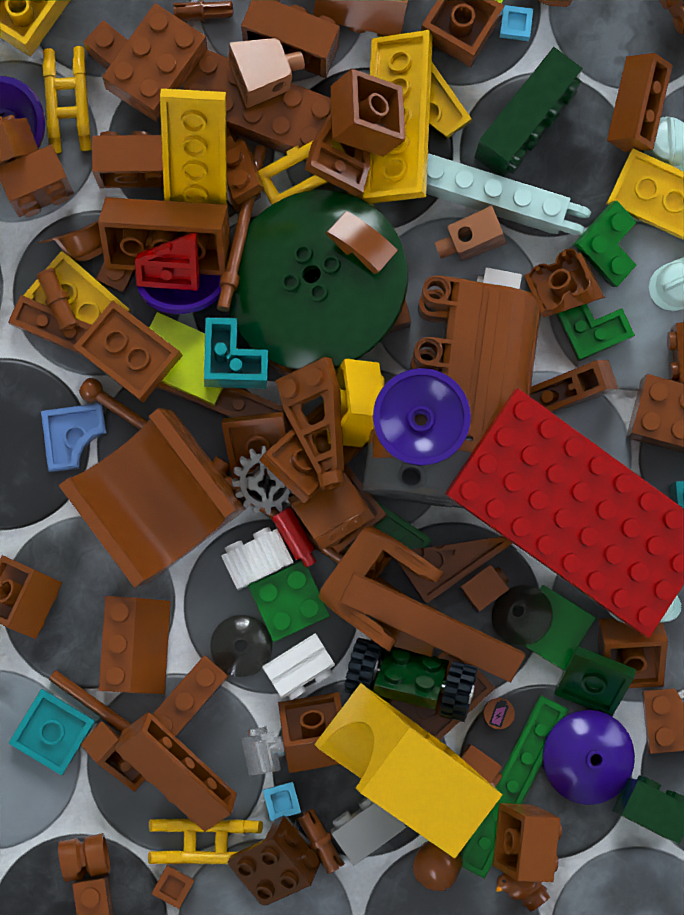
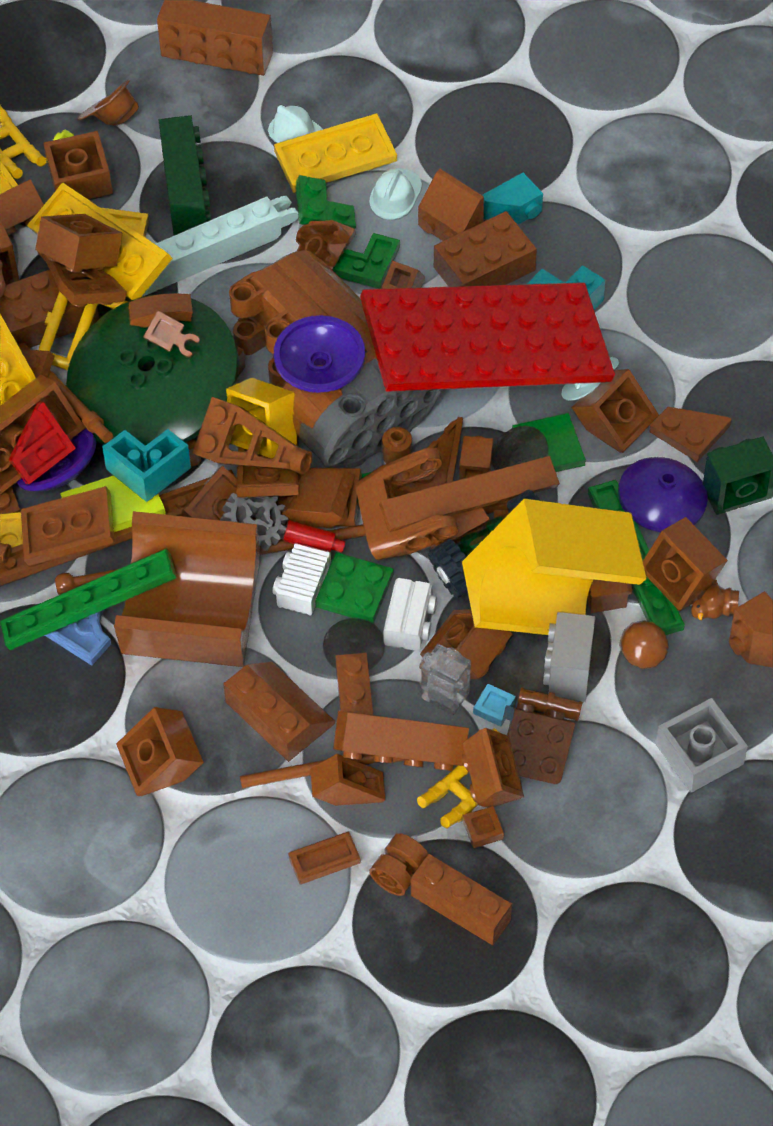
camera: 40 degrees left, 25 degrees down
teal plate [8,689,96,776] -> none
nougat torso [434,206,507,261] -> none
medium azure plate [499,5,533,41] -> none
dark green plate [554,646,636,716] -> none
dark orange brick [607,53,673,152] -> none
none -> green tile [0,548,177,650]
none -> plate [143,311,200,358]
none -> dark orange tile [288,831,361,885]
none -> dark orange brick [382,427,412,464]
none -> dark orange slope [462,728,524,808]

